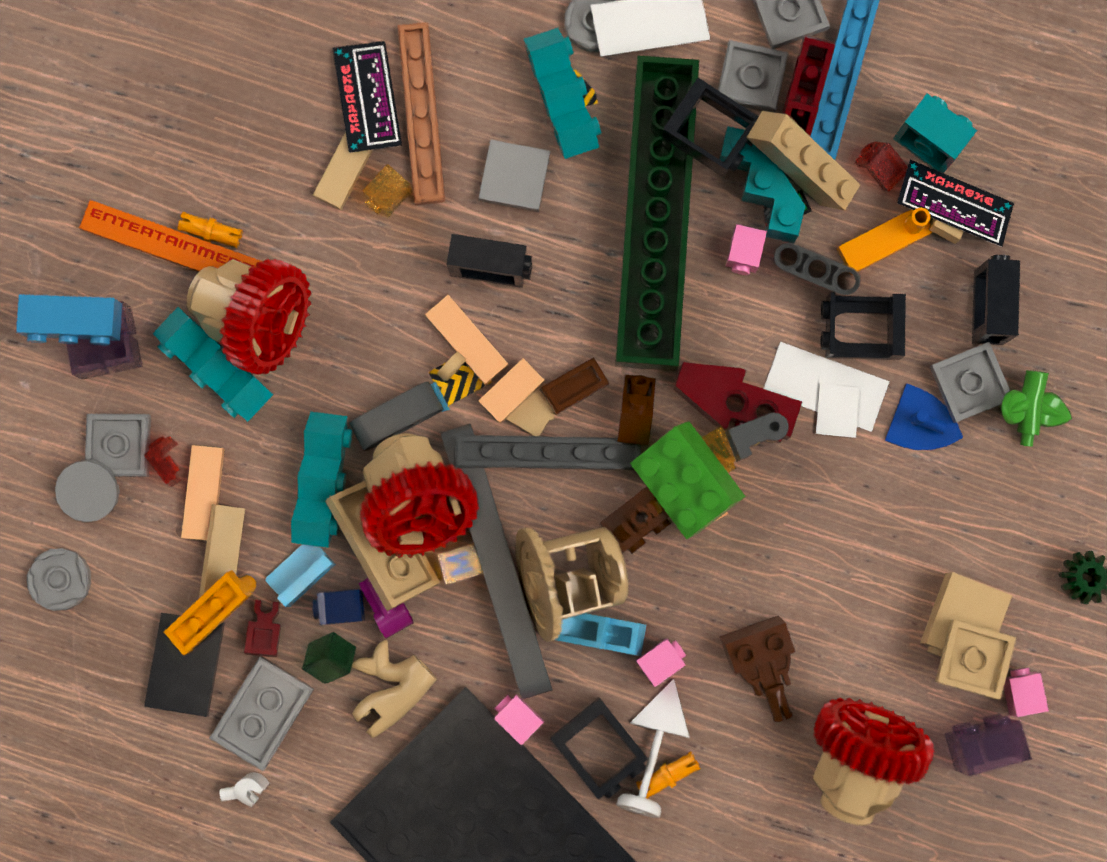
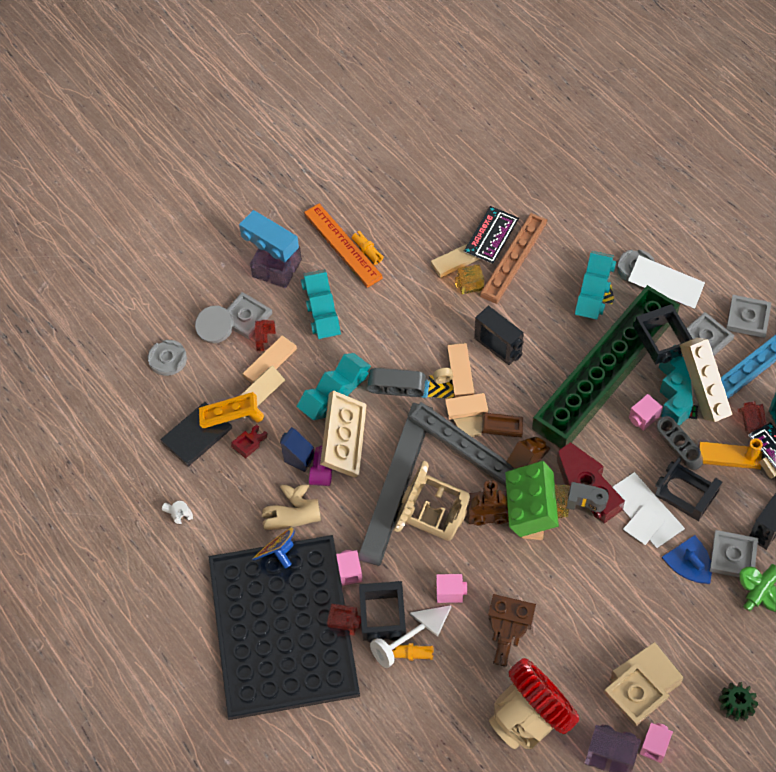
camera: 35 degrees right, 25 degrees down
red piece [187,259,311,375] -> none
light grey tile [210,656,314,771] -> none
medium azure panel [265,544,336,607] -> none
clear green panel [302,632,356,684] -> none
red piece [359,433,479,558] -> none
clear yellow brick [434,543,483,585] -> none
light grey tile [478,139,550,212] -> none
medium azure slope [541,614,647,656] -> none
dark red brick [782,35,836,136] -> none
none -> shield [253,527,295,568]
none -> clear red bracket [327,604,361,635]

